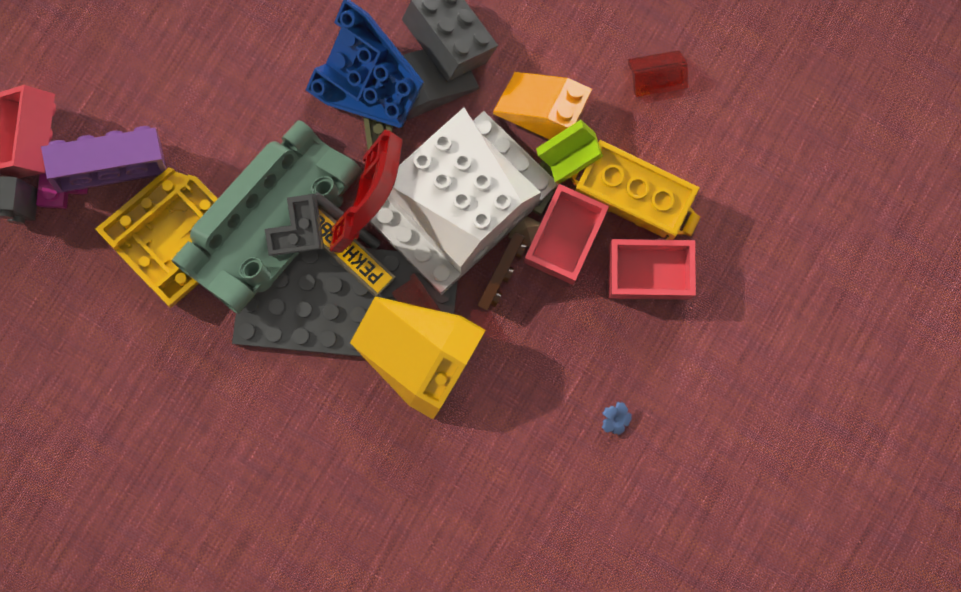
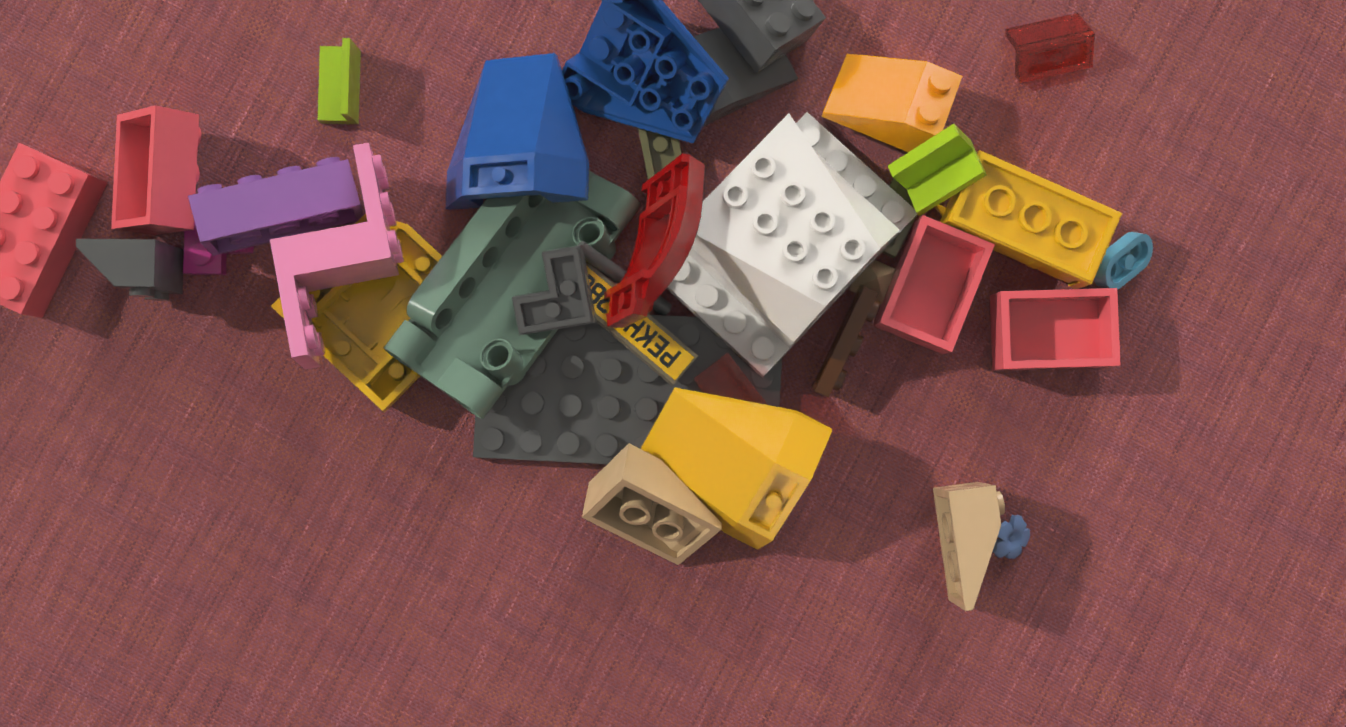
camera: 10 degrees left, 5 degrees up
none -> bright pink bracket [270,143,404,370]
none -> lime panel [318,38,361,124]
none -> blue wedge [445,53,589,210]
none -> tan slope [582,443,722,565]
none -> tan slope [933,482,1005,611]
none -> medium azure plate [1094,232,1153,290]

